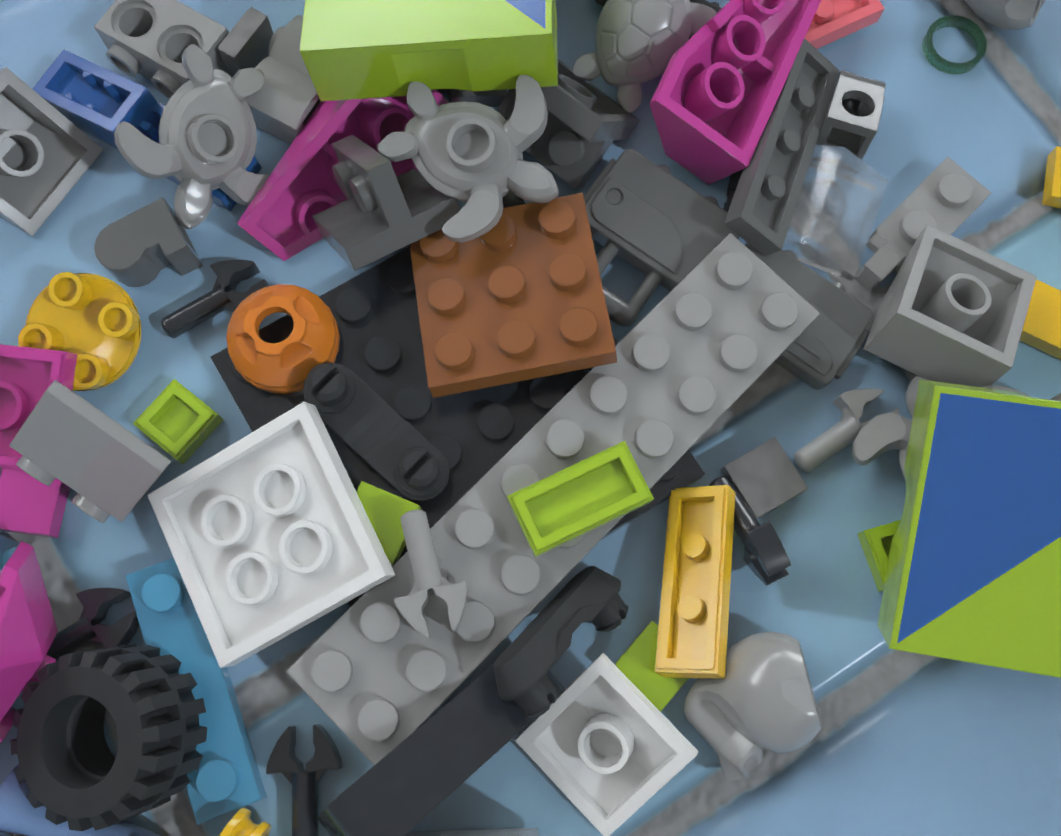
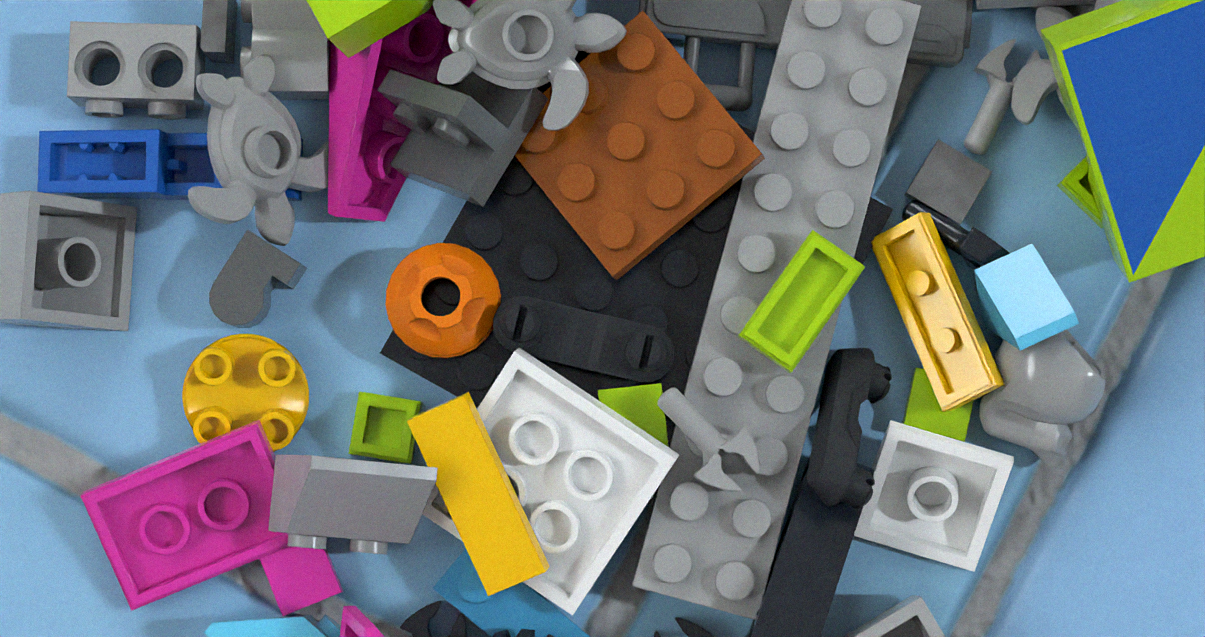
camera: 25 degrees left, 10 degrees up
black bar [161,260,269,338] -> none
none -> yellow tile [407,392,550,596]
none -> slope [974,243,1079,351]

